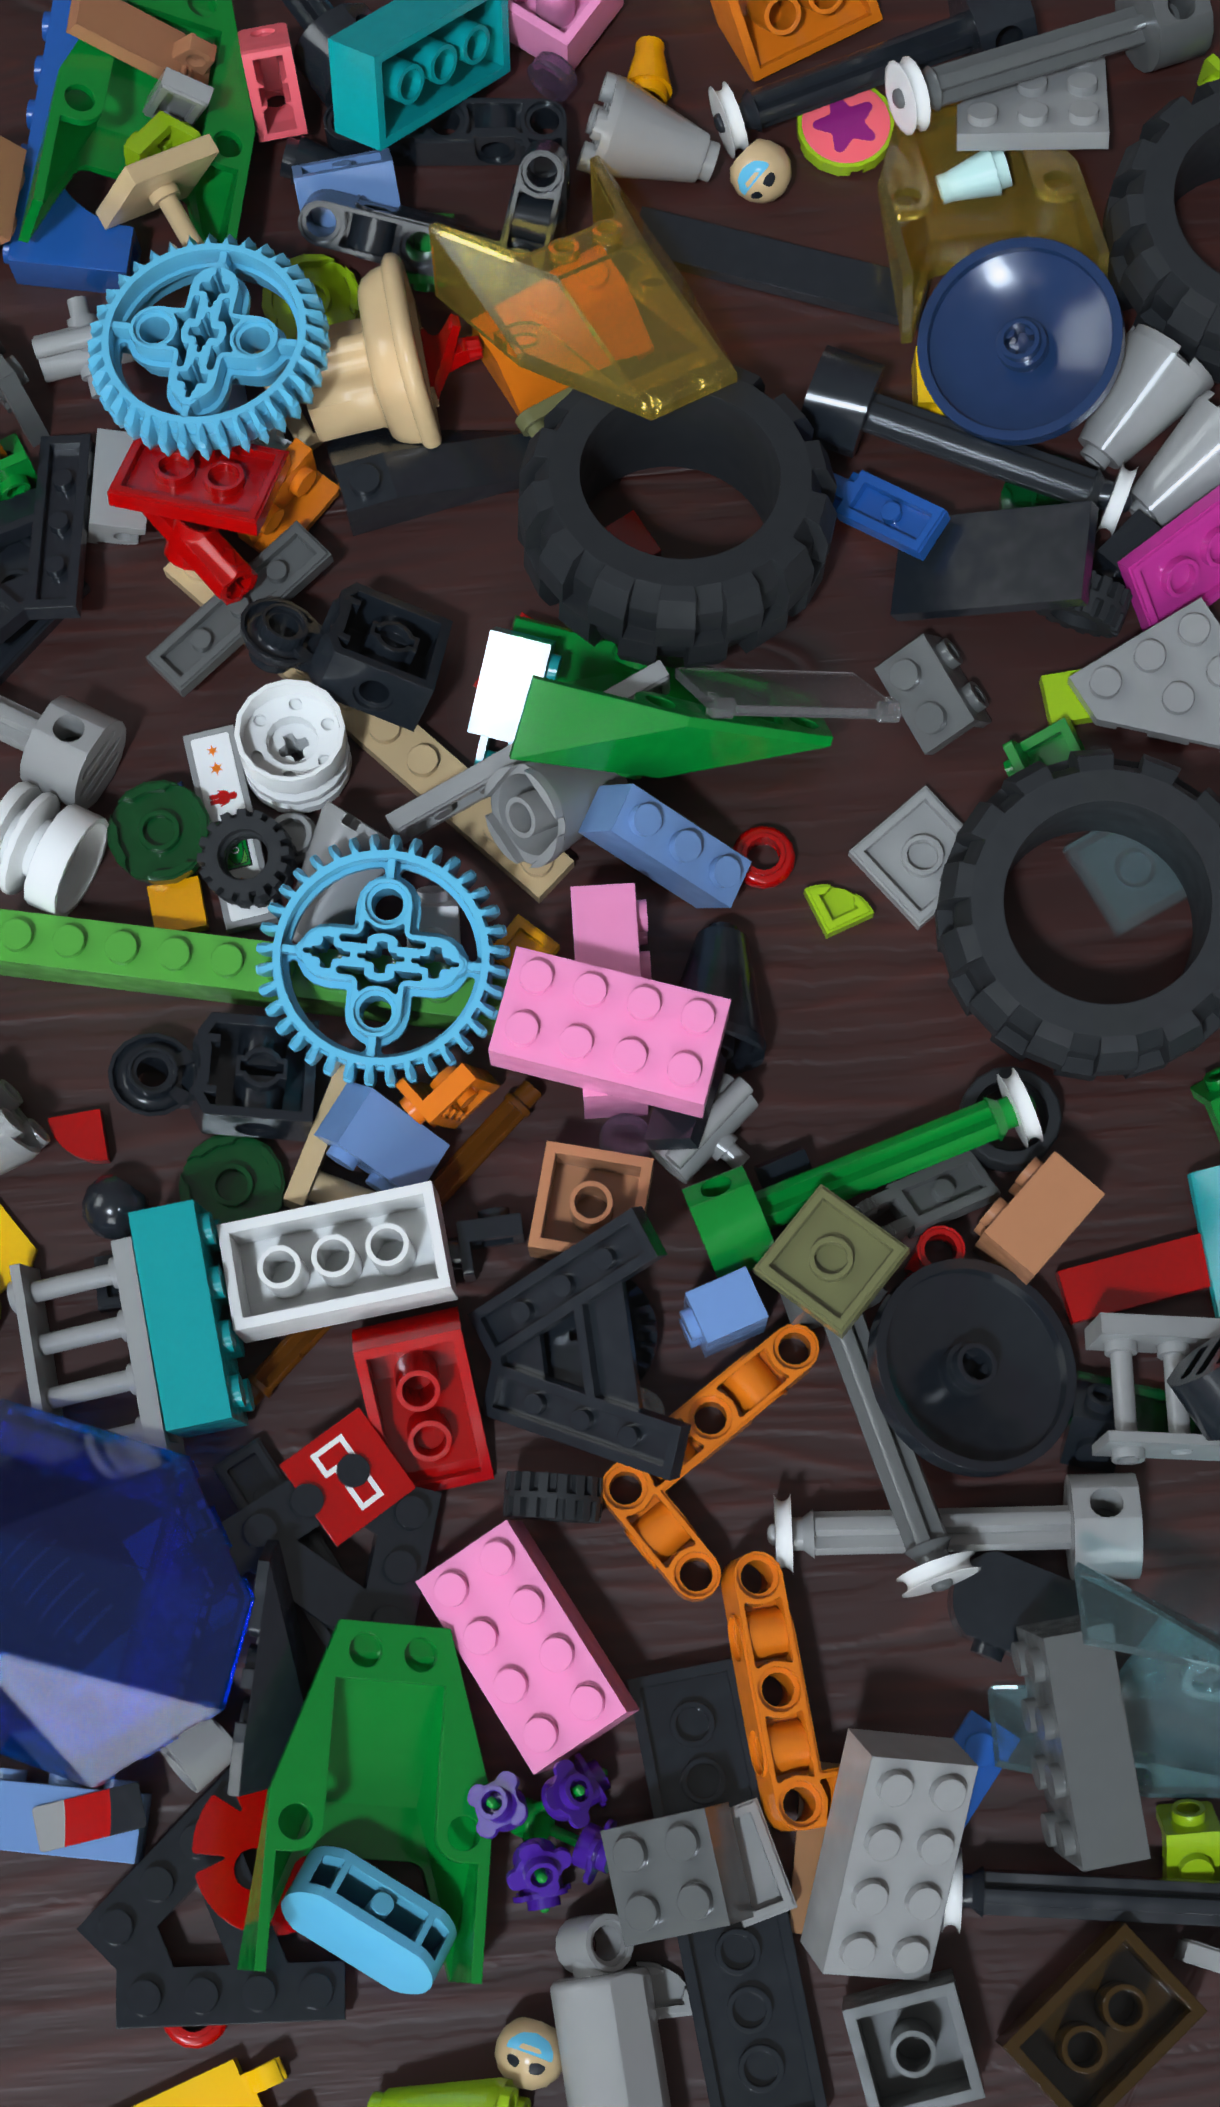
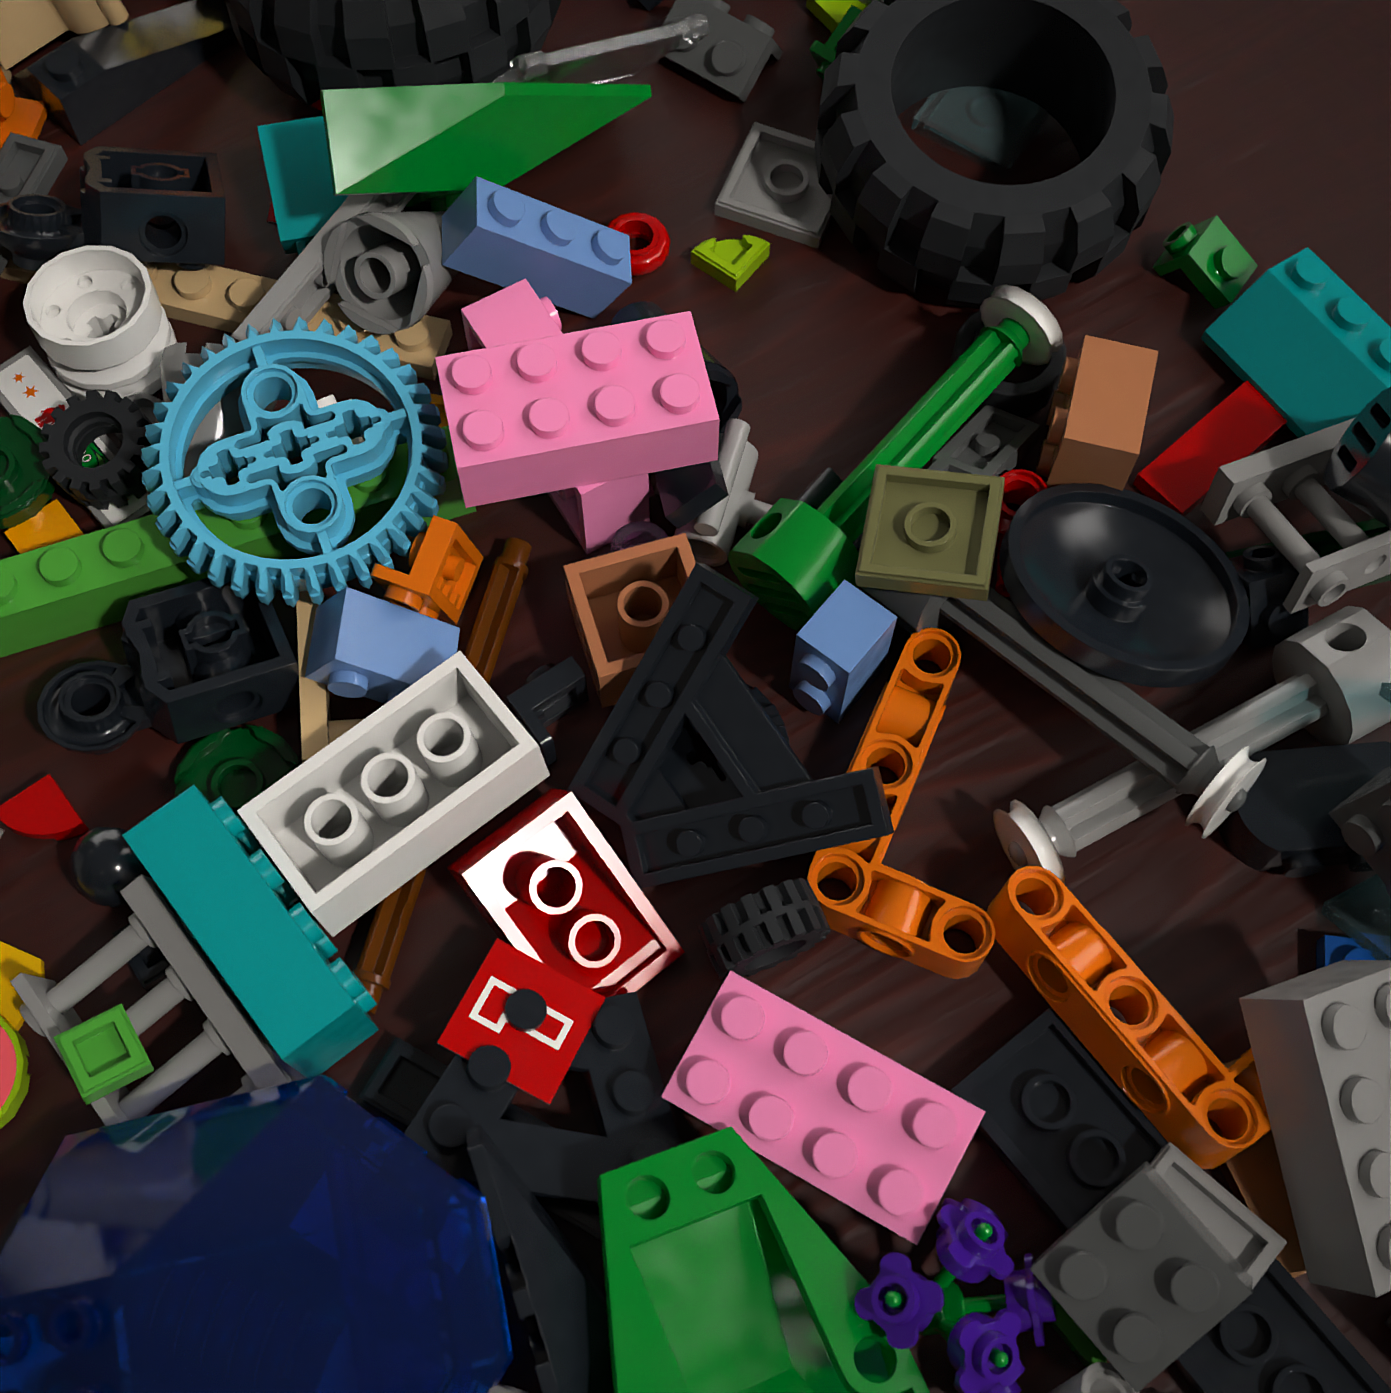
camera: 30 degrees left, 10 degrees down
none -> bright green tile [54,1003,154,1105]

